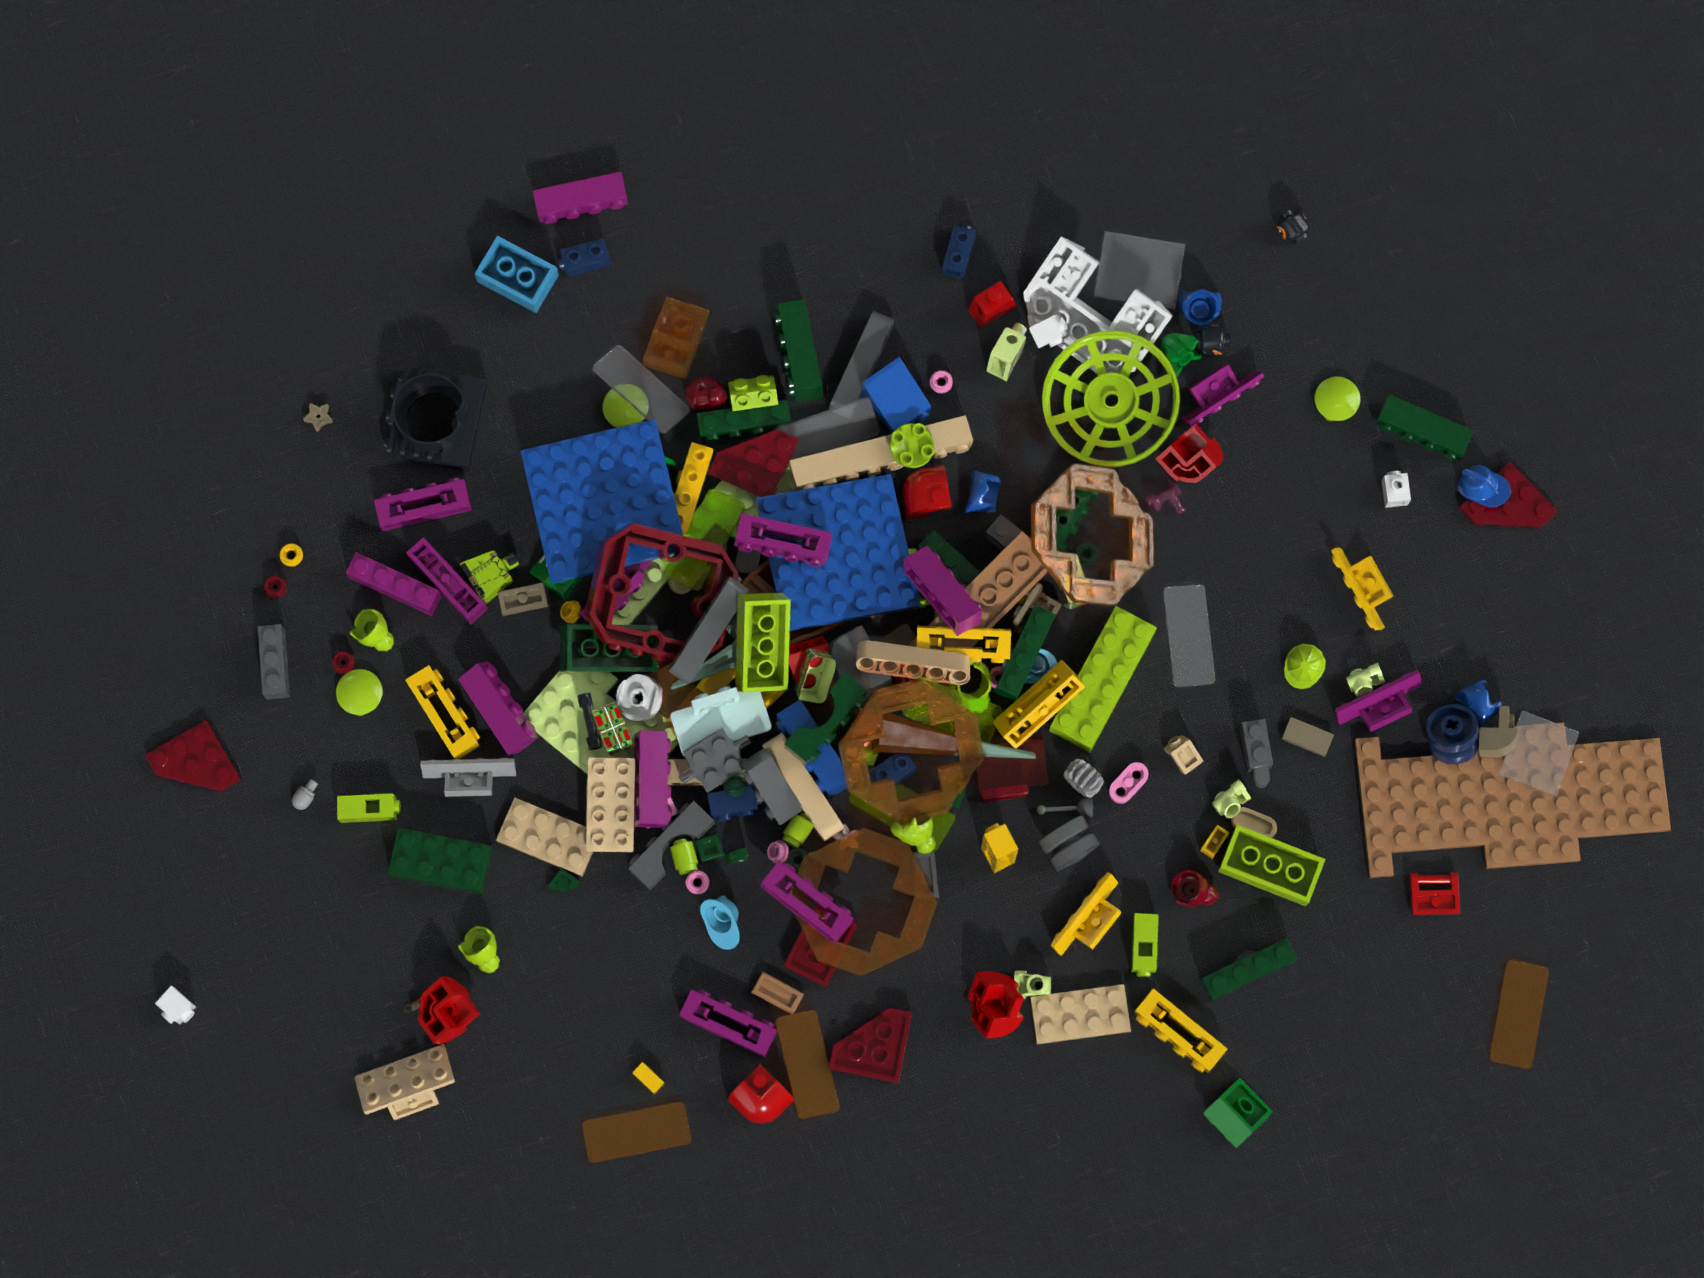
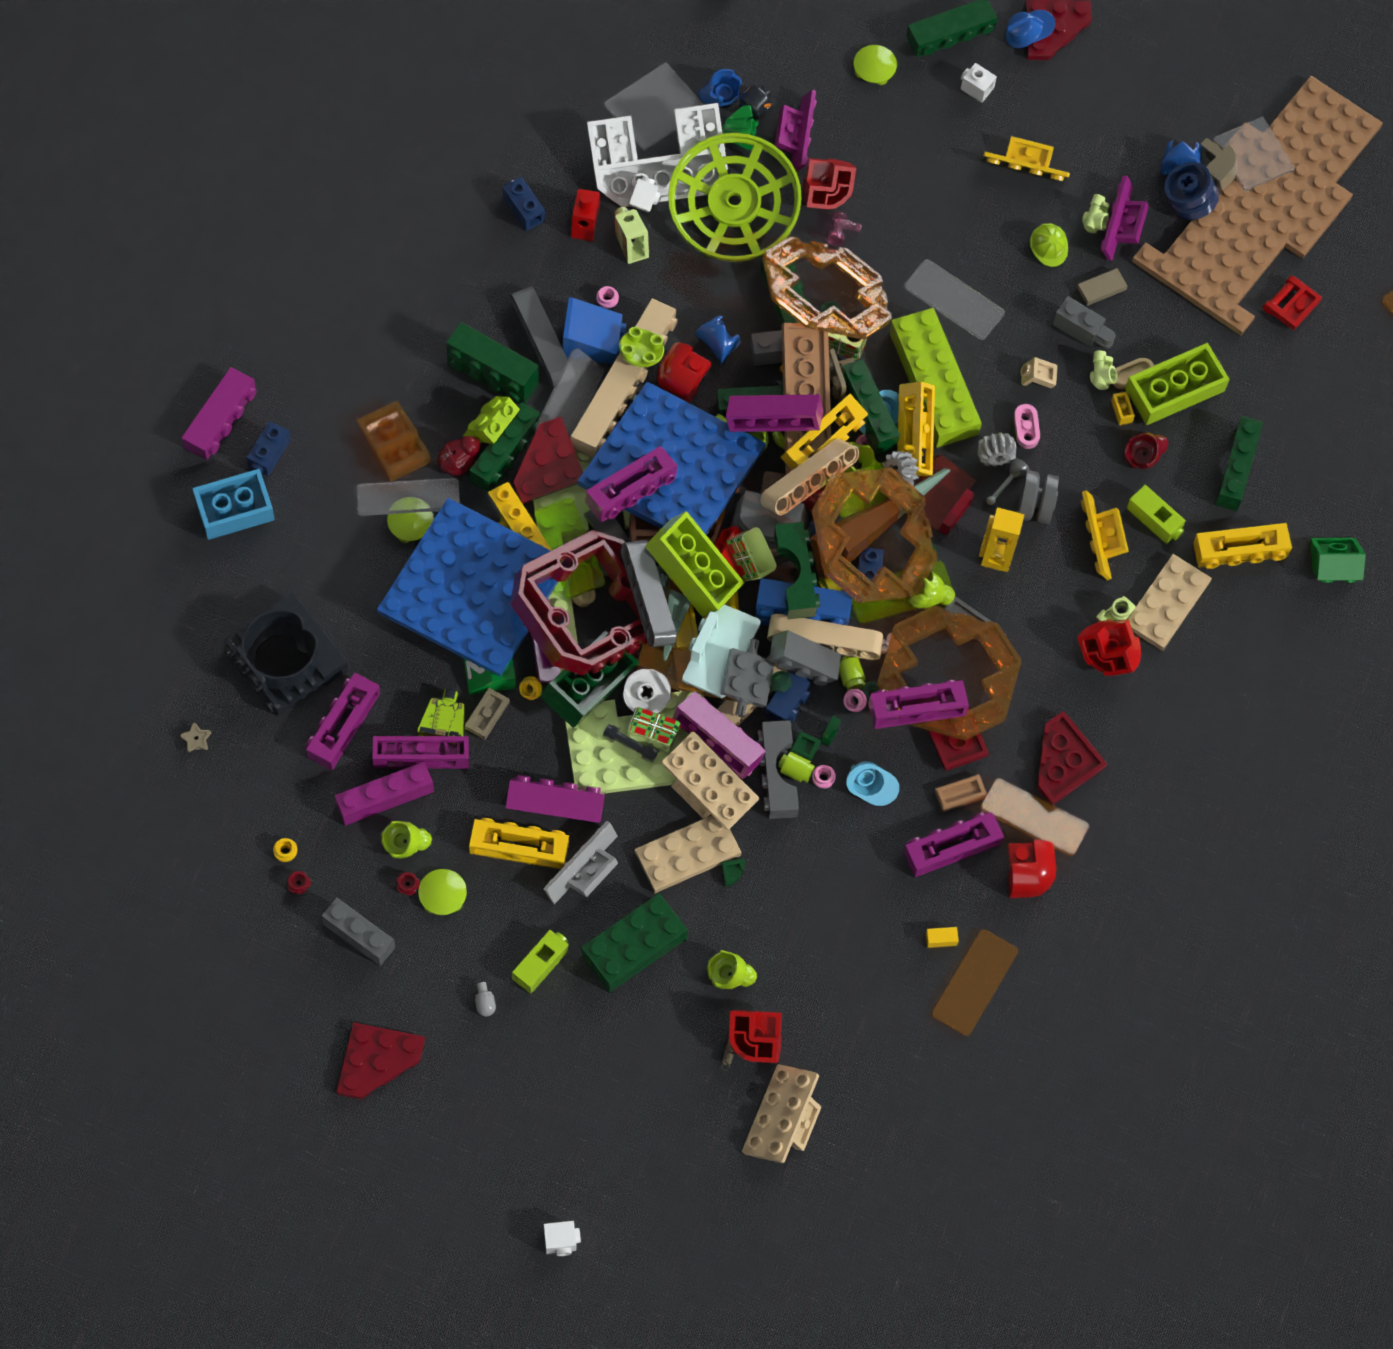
camera: 55 degrees left, 10 degrees down
none -> light grey gear [880,451,920,490]

